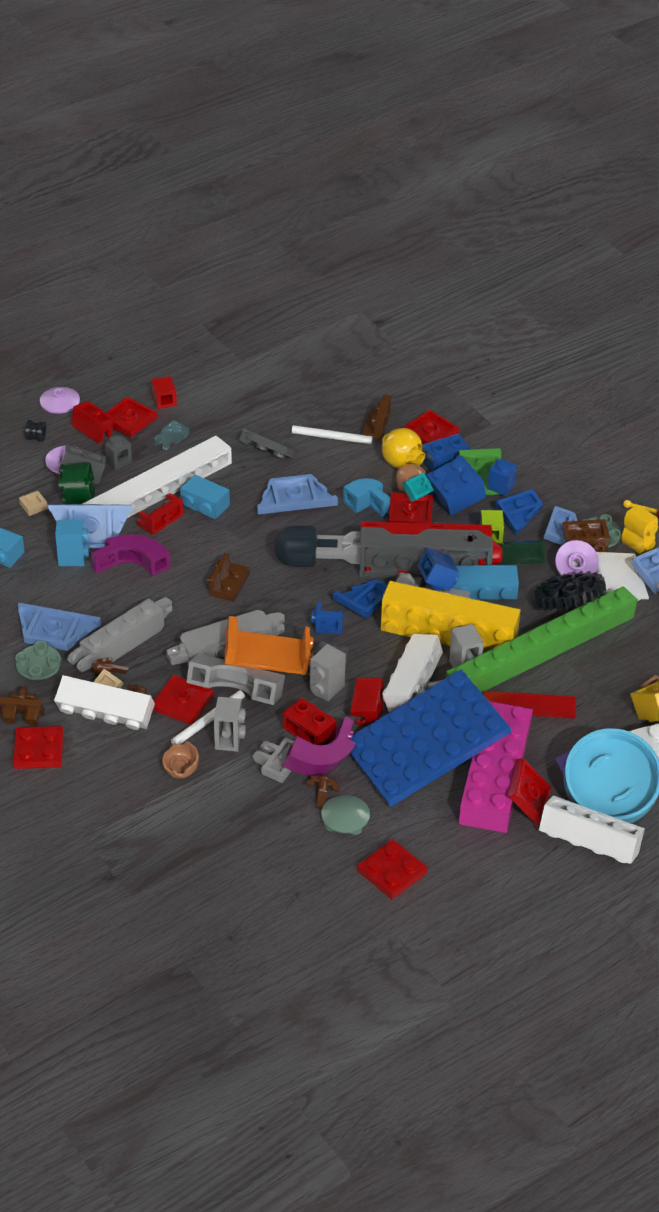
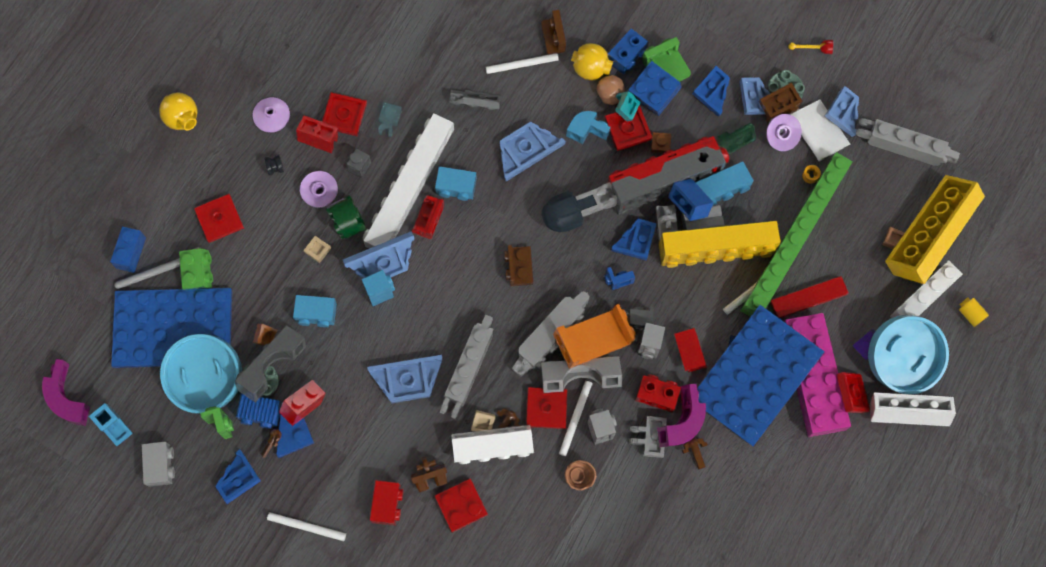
camera: 25 degrees left, 30 degrees up
sand green dish [15,641,61,680] -> none
dark grey hinge [59,444,106,485] -> none
magenta arch [91,535,170,576] -> none
reddish brown piece [92,657,128,676] -> none
red brick [151,376,177,409] -> none
sand green dish [321,795,370,835] -> none
red plate [357,839,428,900] -> none
white brick [382,634,443,712] -> none
red plate [402,410,460,445] -> none
light grey brick [449,624,484,668] -> none
lime brick [480,510,504,543] -> none
blue brick [488,458,517,496] -> none
black gear [534,571,607,611] -> none
yellow brick [621,504,658,555] -> none

